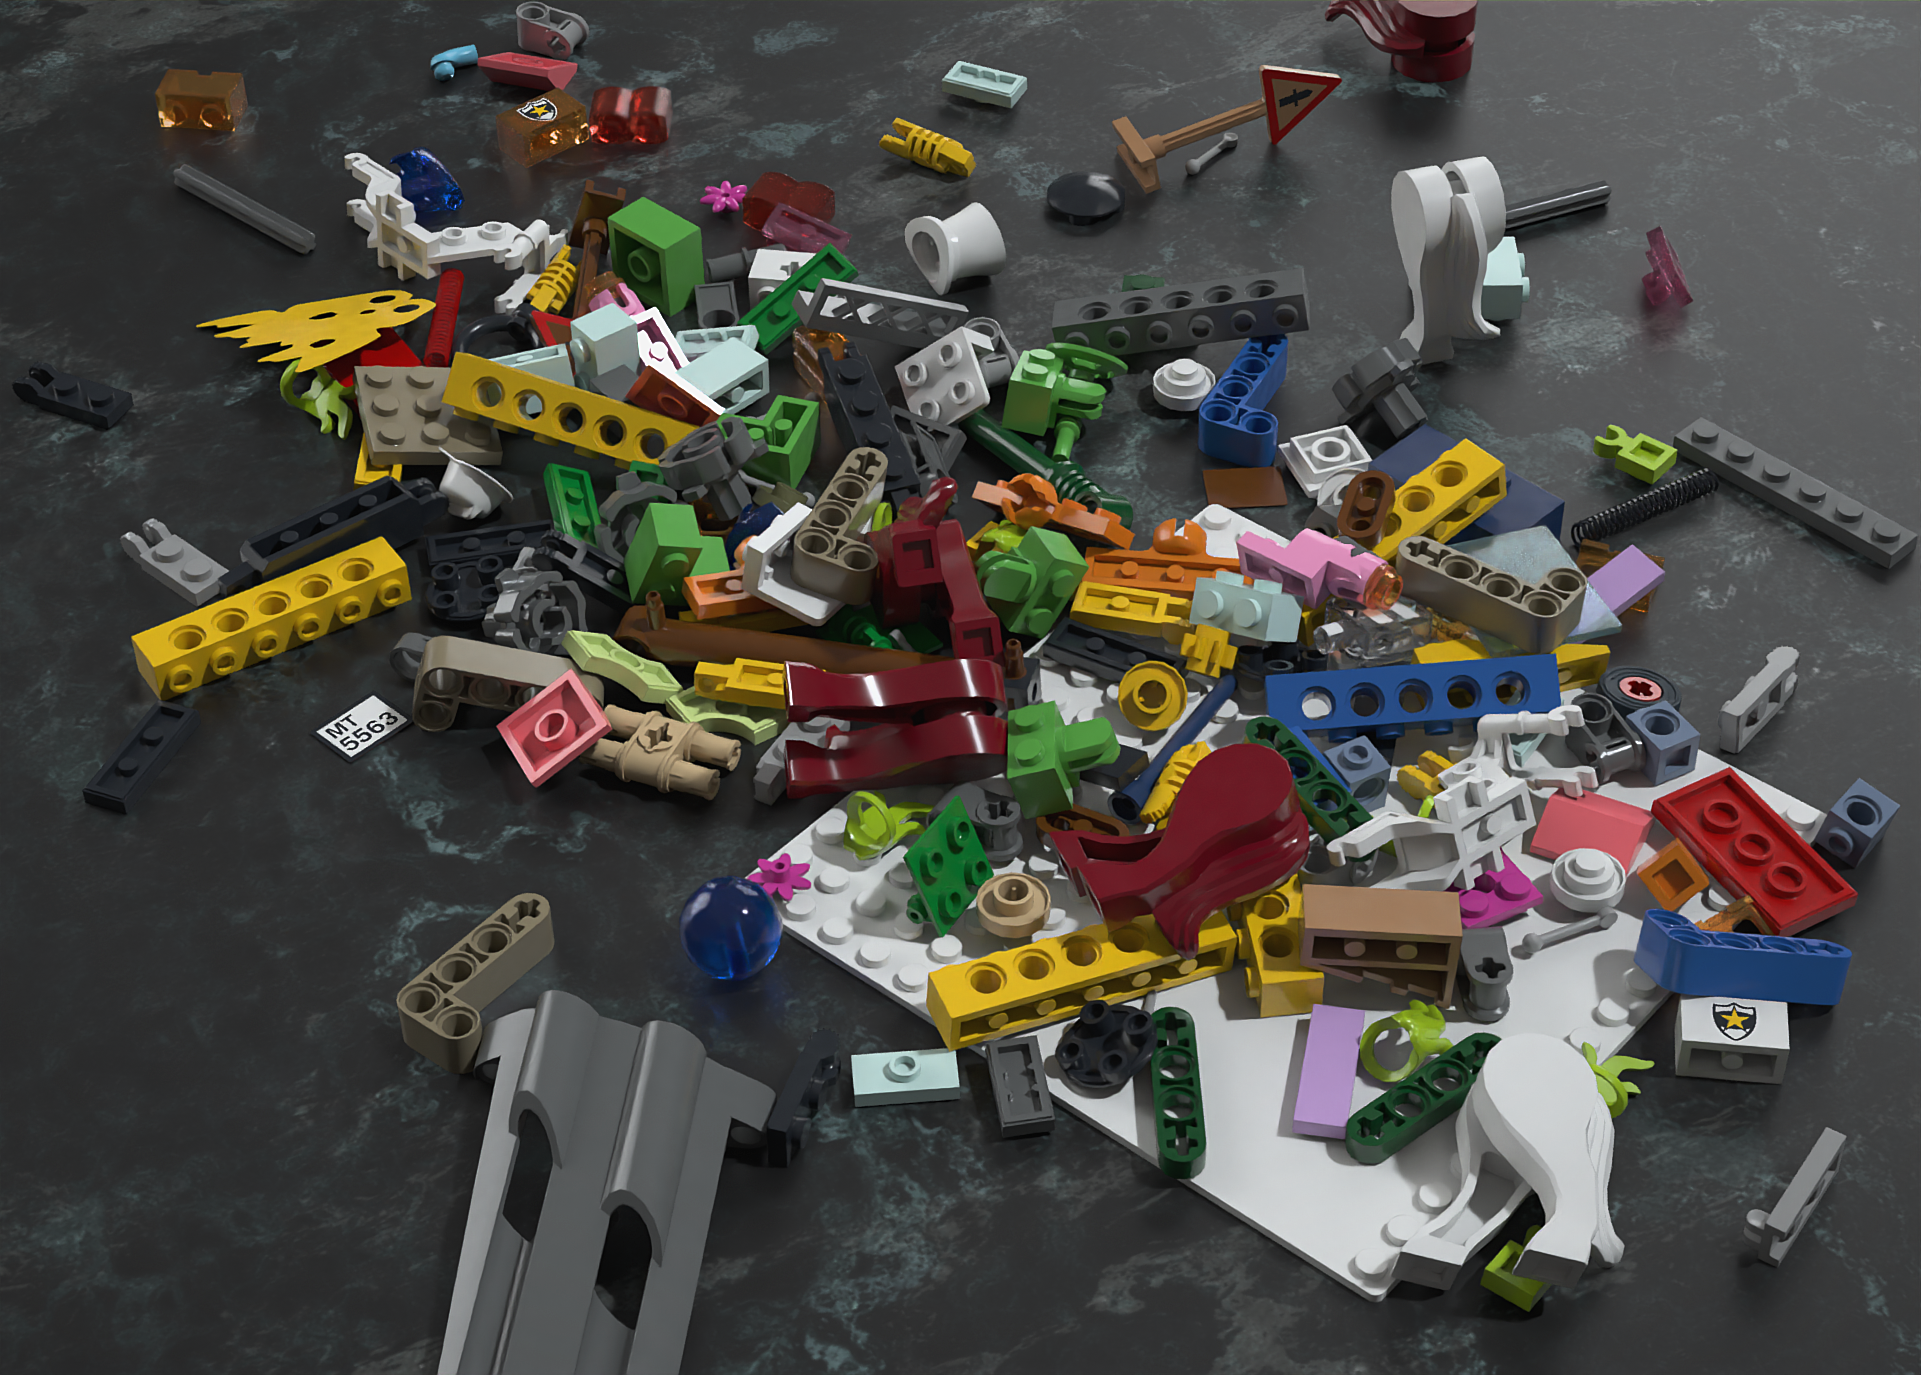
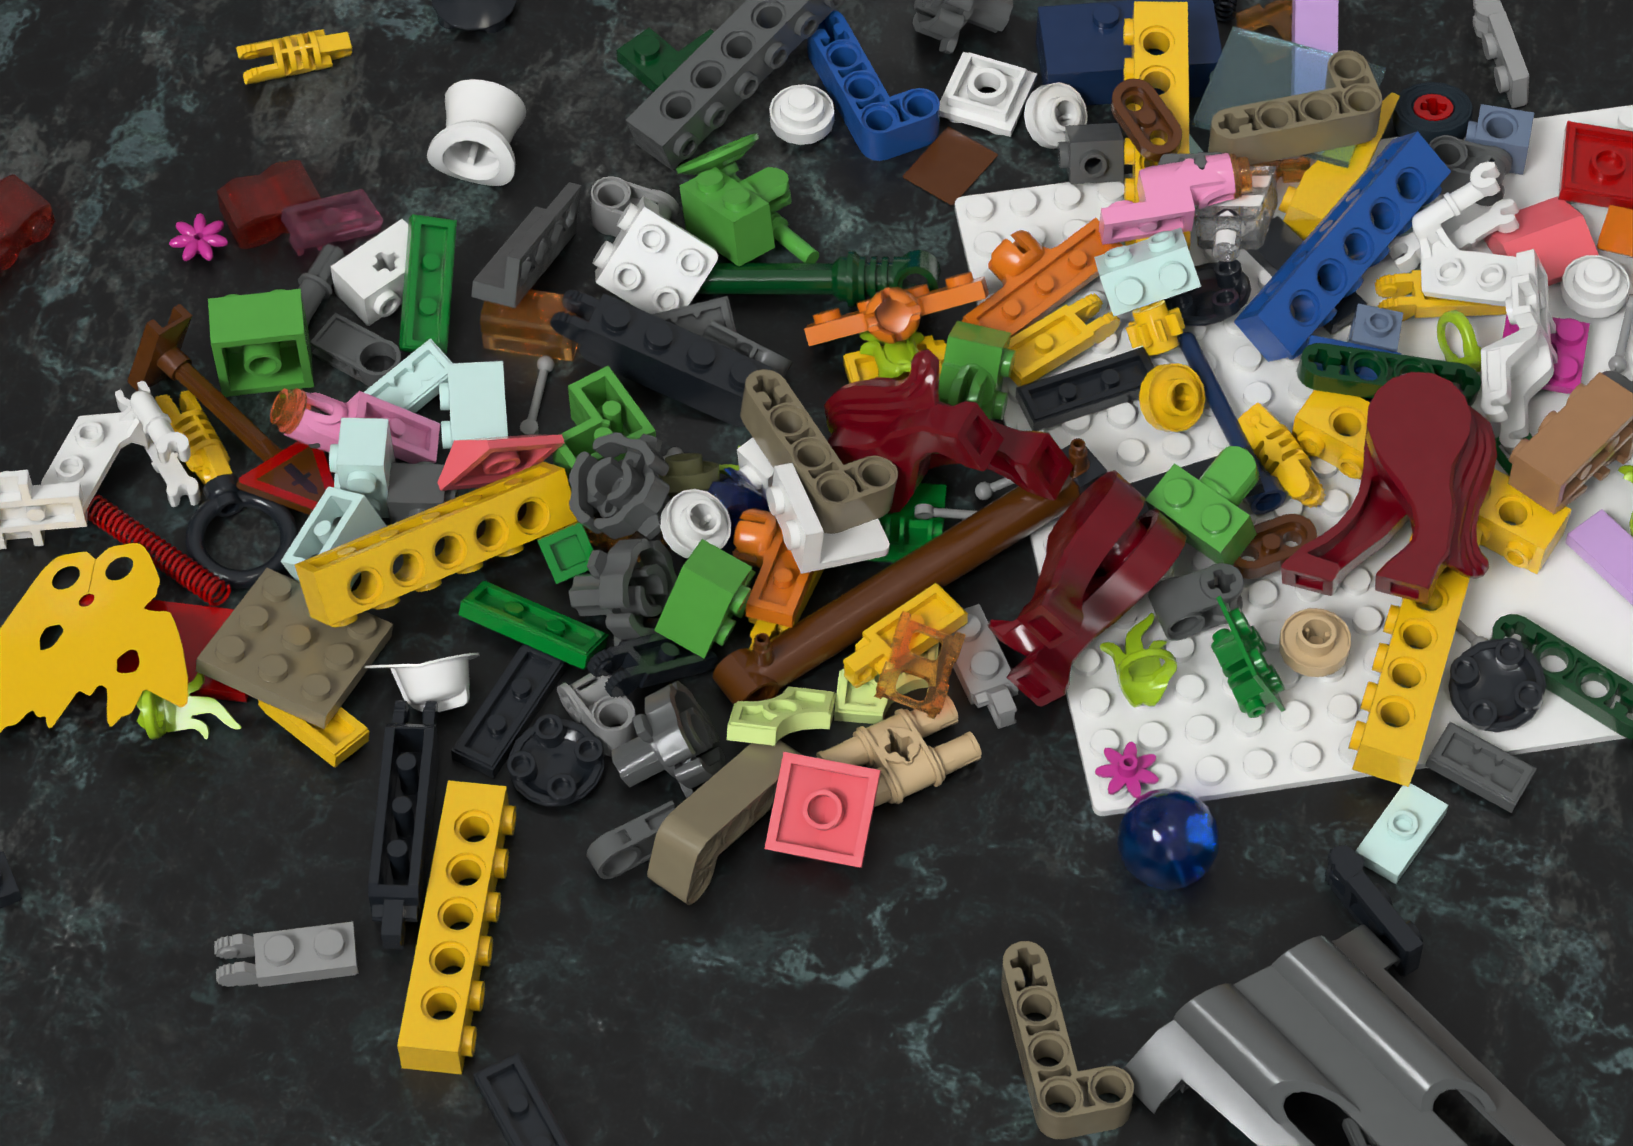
camera: 50 degrees left, 15 degrees up
sticker [310,691,414,762] -> none
none -> white plate [660,489,731,558]
none -> clear orange piece [874,611,966,719]

